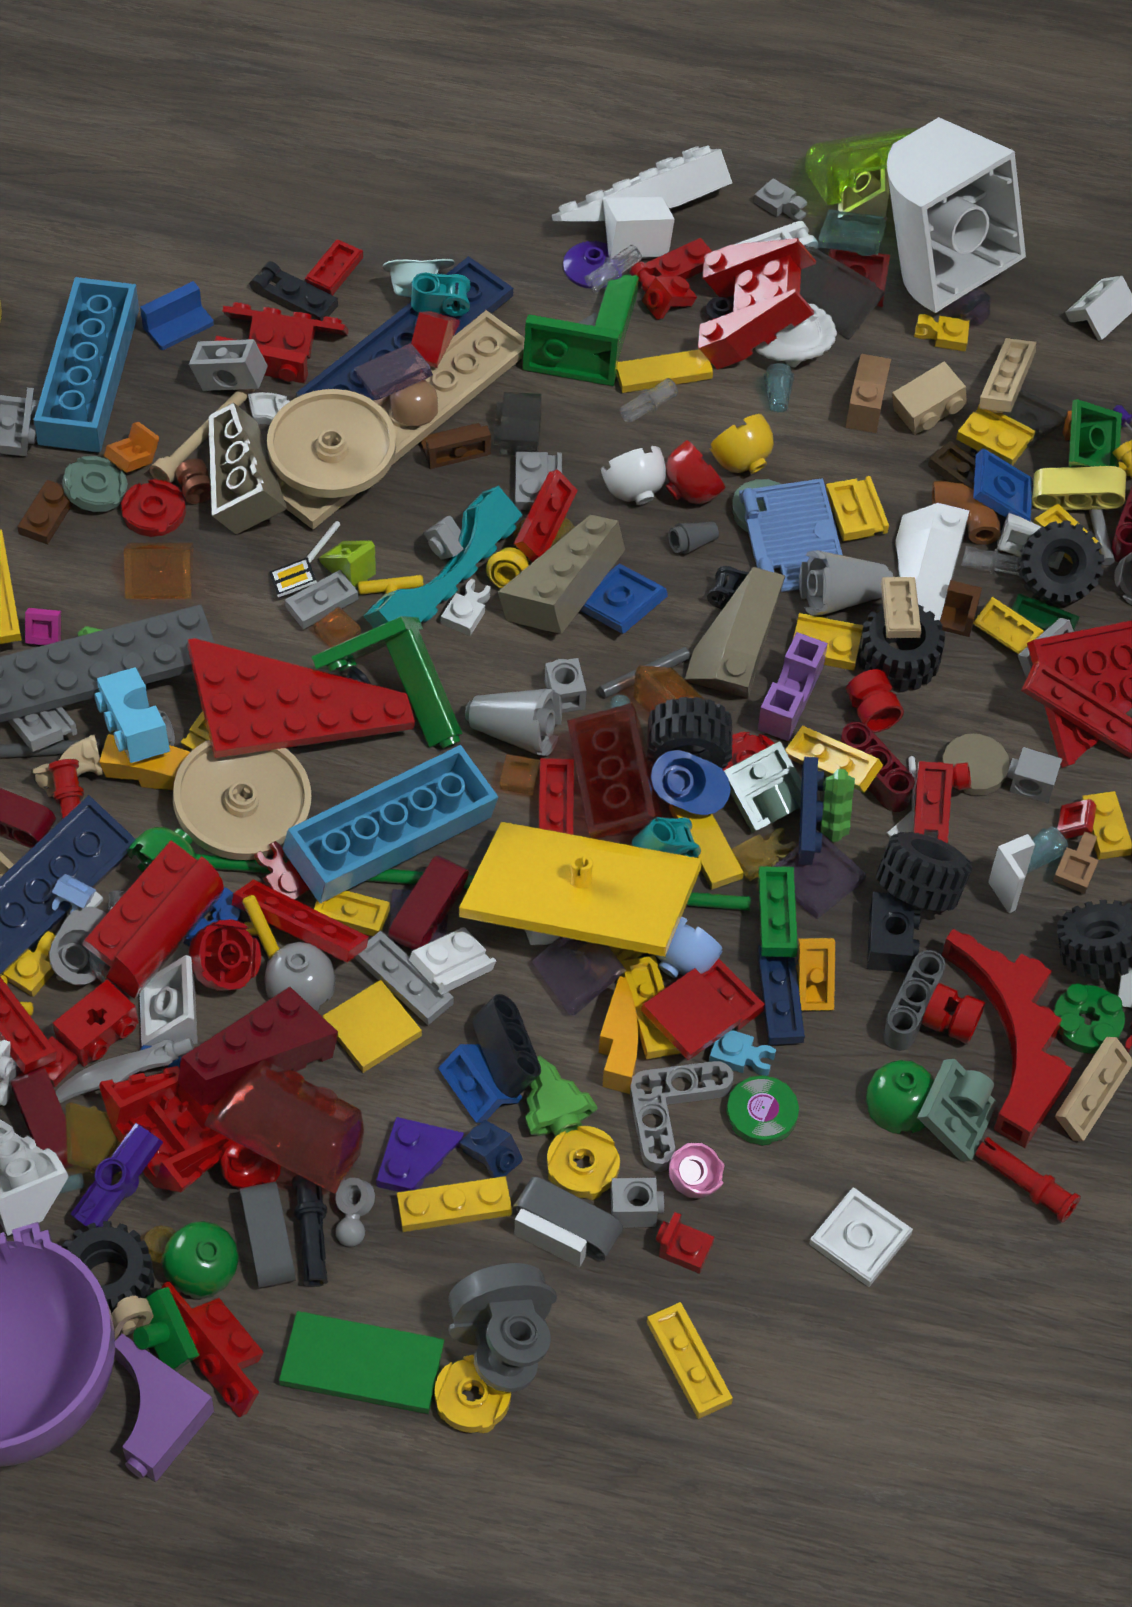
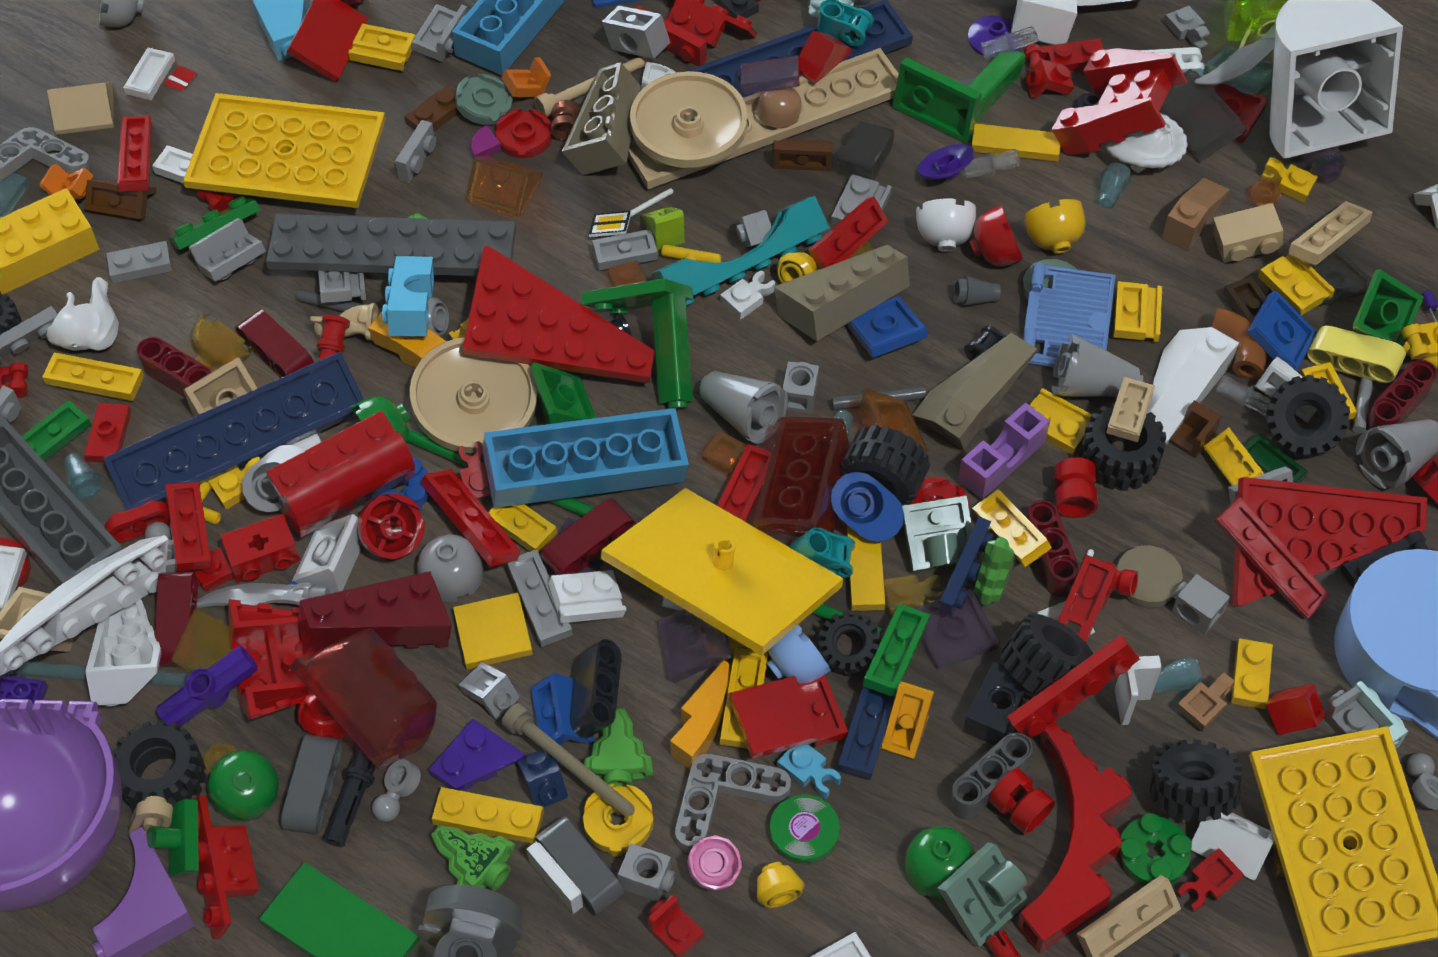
camera: 25 degrees right, 0 degrees up
dark pink tile [25,608,61,645] -> none
light blue tile [52,874,96,913] -> none
yellow piece [242,895,279,959] -> none
red tile [1057,799,1097,839] -> none
none -> light grey plate [395,120,436,183]
none -> bright green rock [431,825,516,891]
none -> light grey bracket [459,662,519,720]
none -> magenta tile [471,125,501,161]
none -> dark tan piece [502,703,635,817]
none -> green slope [530,362,596,424]
none -> yellow cone [757,862,804,908]
none -> black tyre [819,611,880,677]
none -> dark purple dish [918,144,975,180]
none -> red plate [1007,635,1141,739]
none -> light grey sword [1195,24,1276,85]
none -> clear orange plate [1250,178,1281,206]

